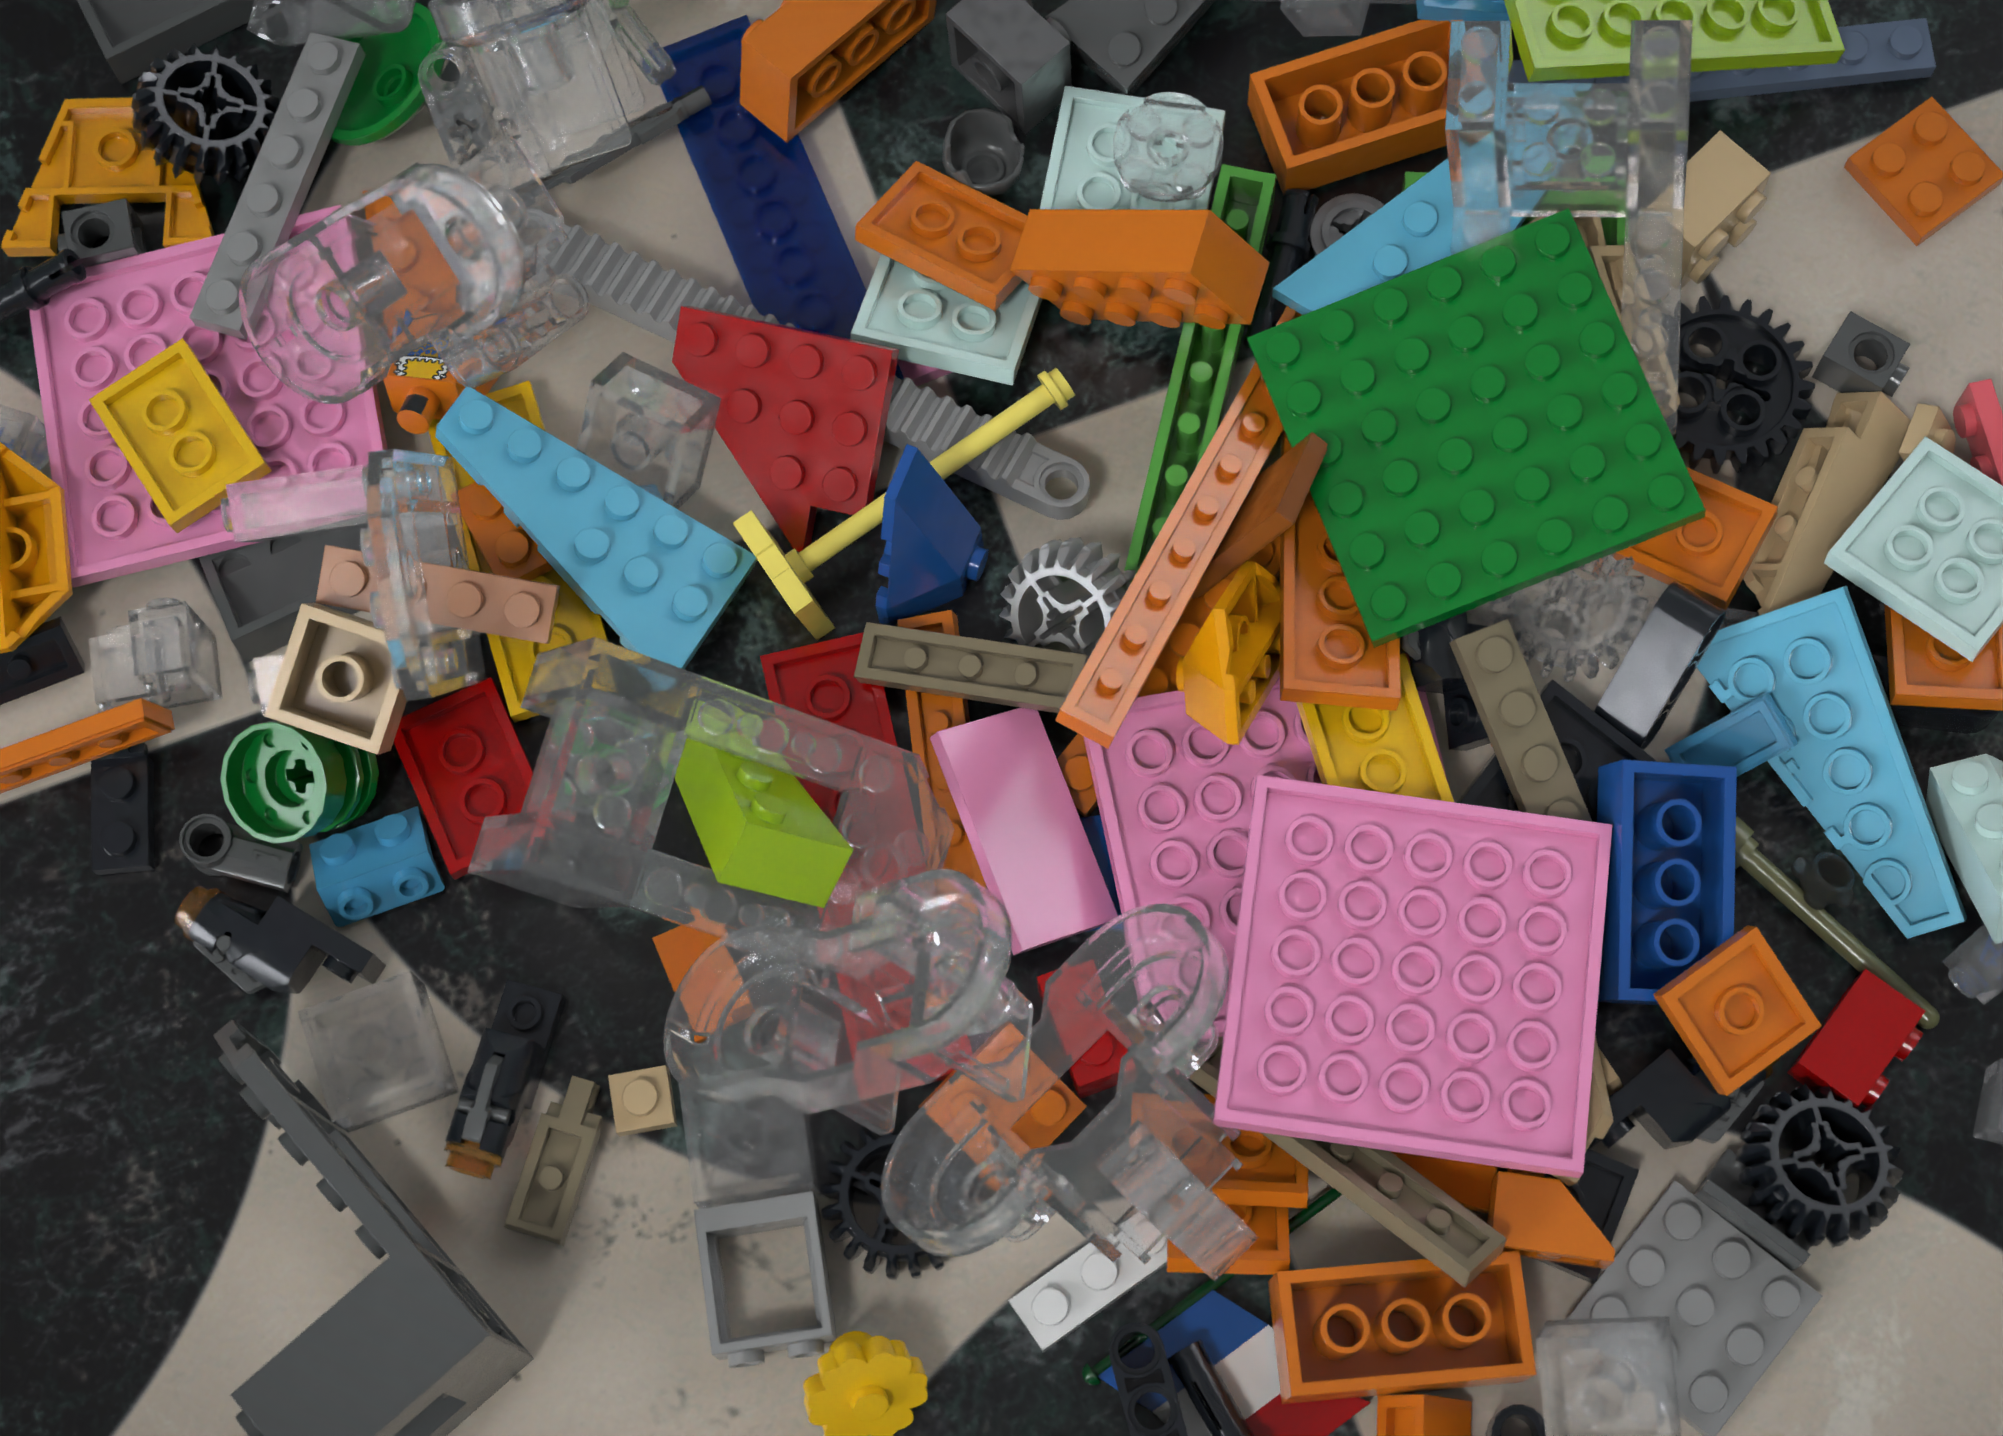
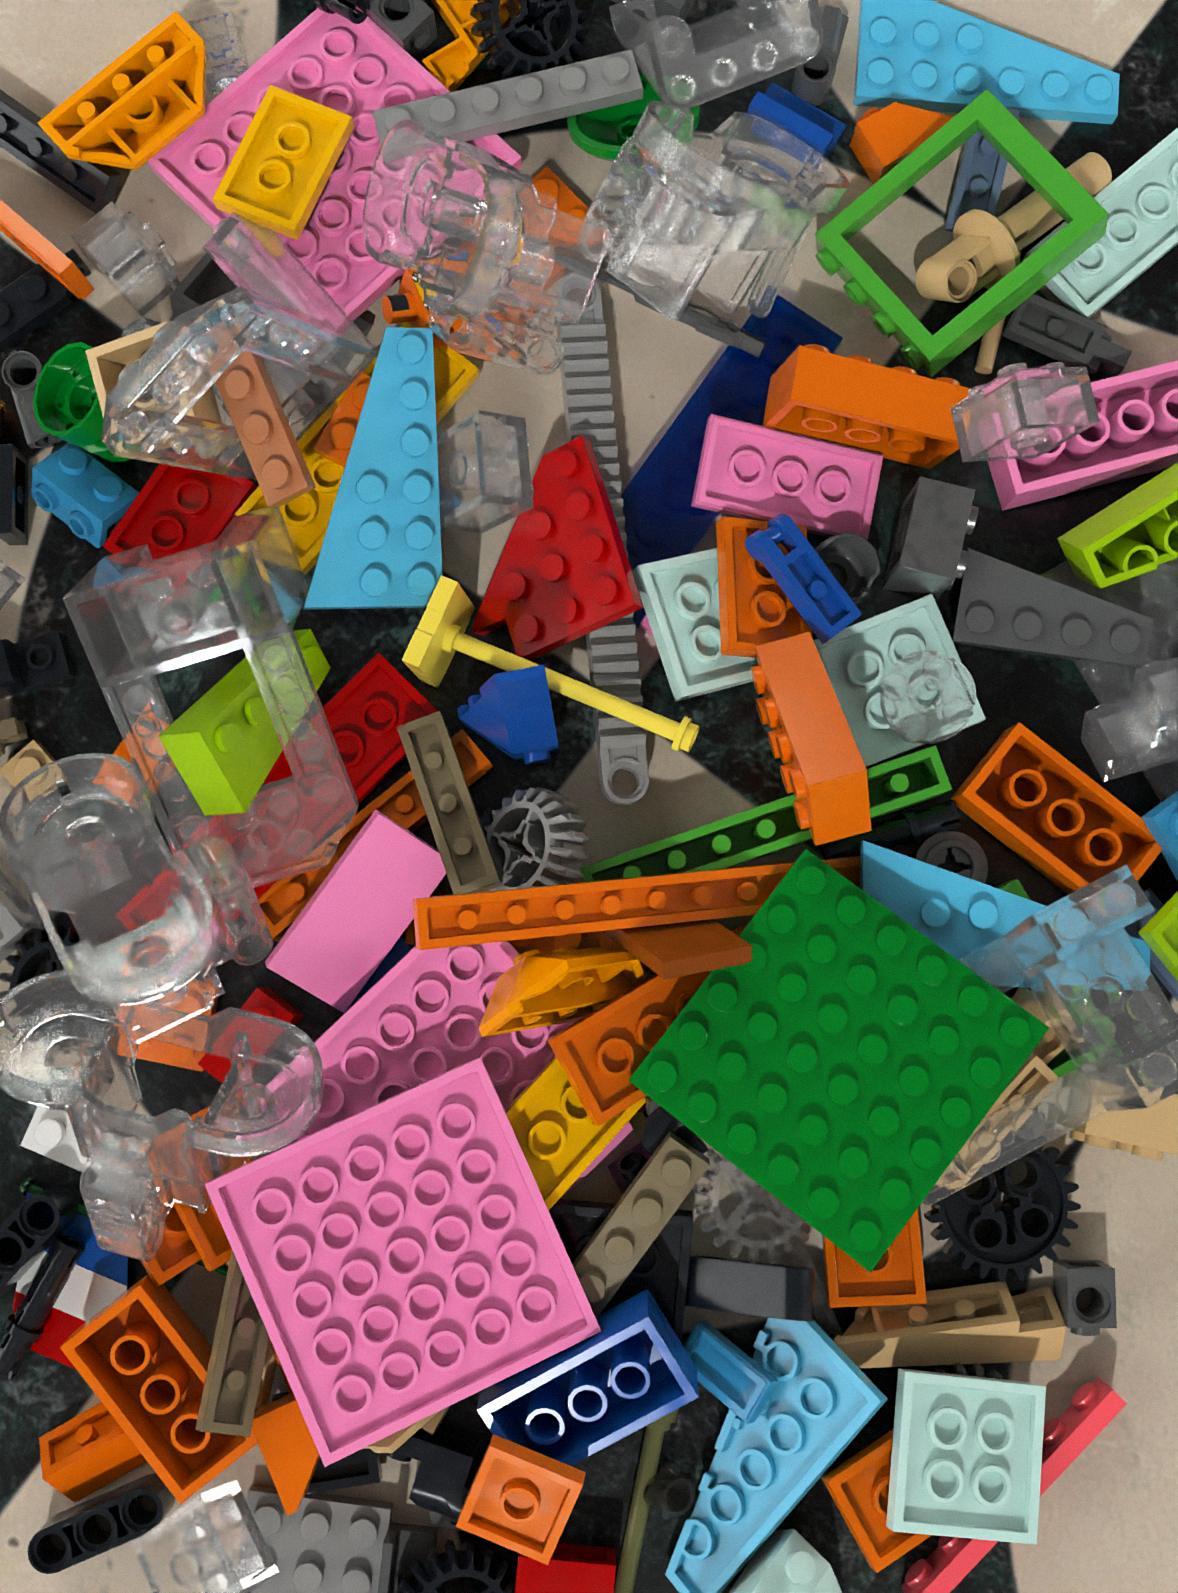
camera: 50 degrees right, 10 degrees up
tan plate [1899,403,1956,461] -> none
none -> bright pink tile [691,414,884,540]
none -> blue plate [745,514,862,644]

